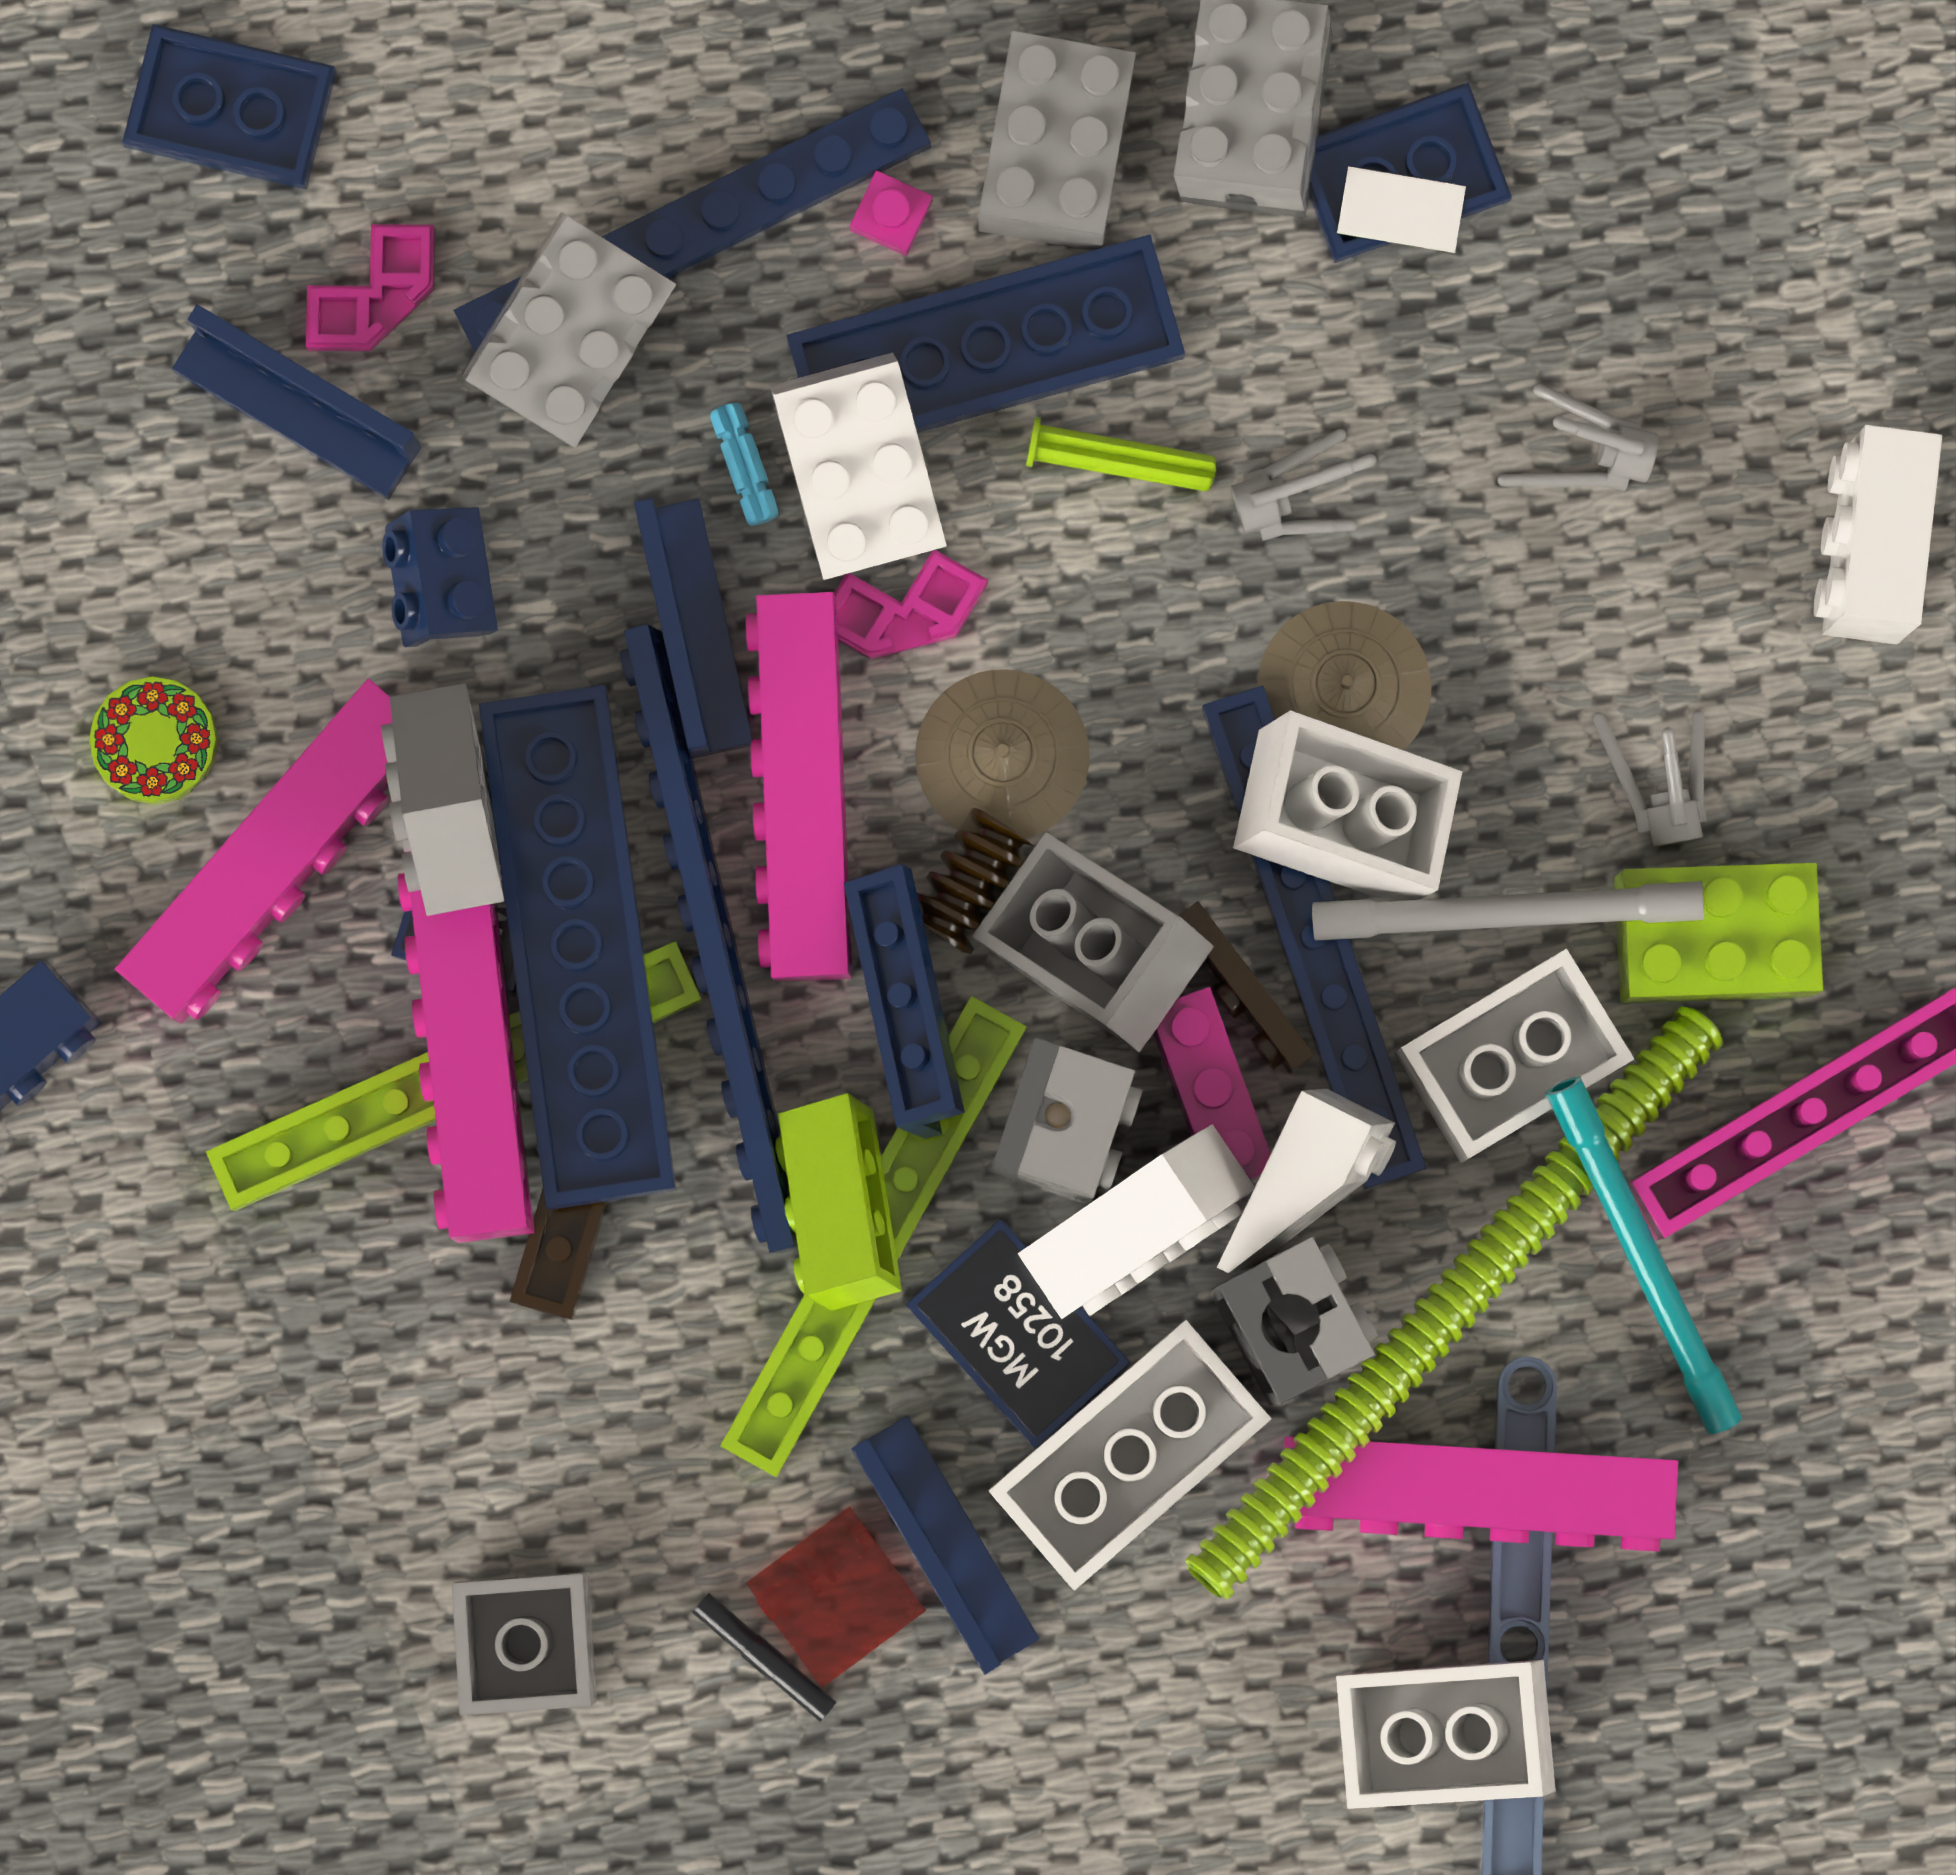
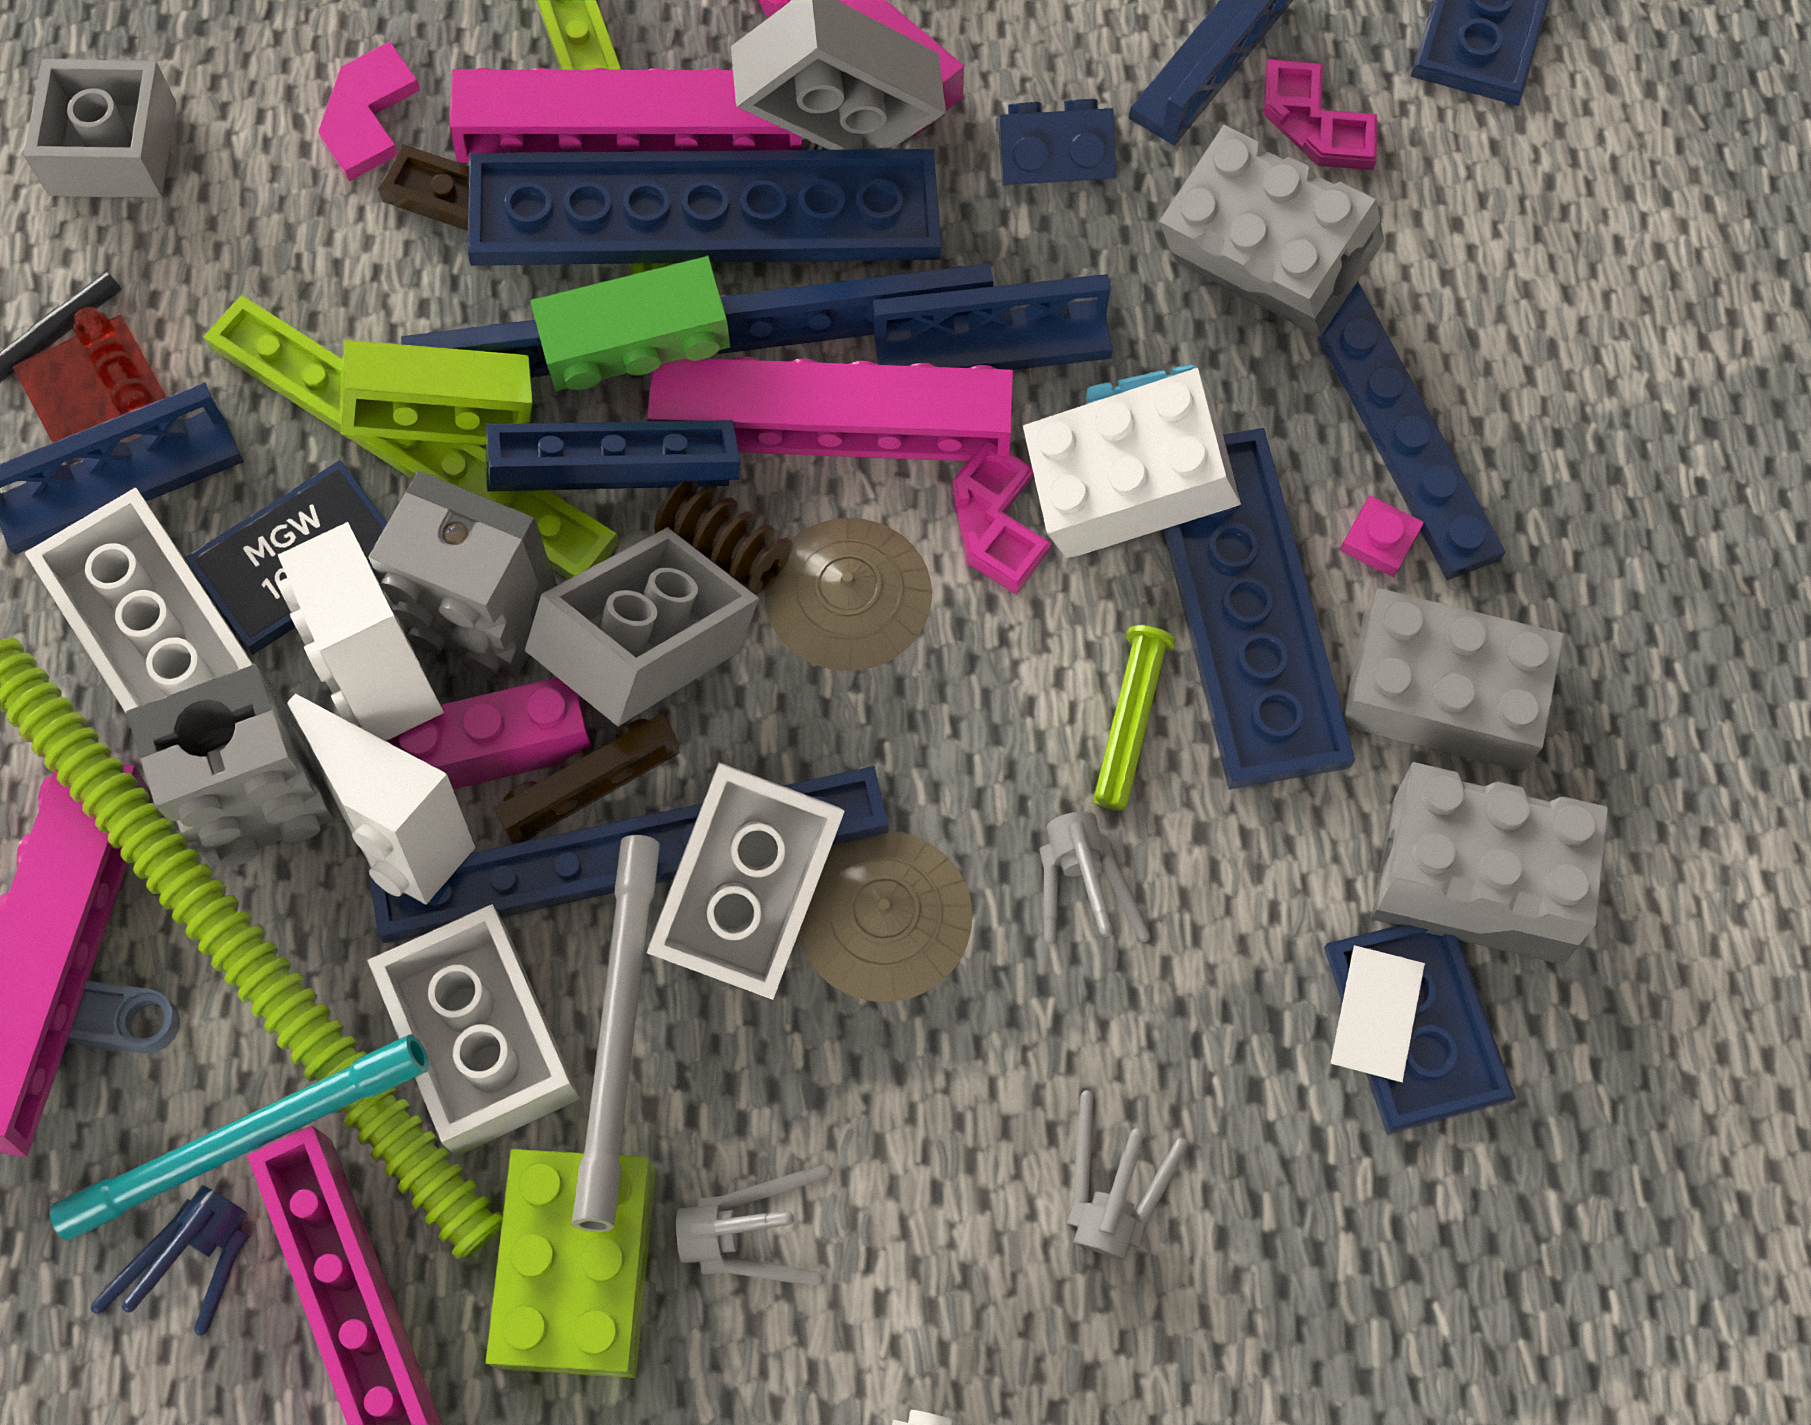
camera: 95 degrees right, 15 degrees down
none -> dark blue plant [91,1185,250,1336]
none -> dark pink tile [318,41,420,181]
none -> bright green brick [530,256,730,391]

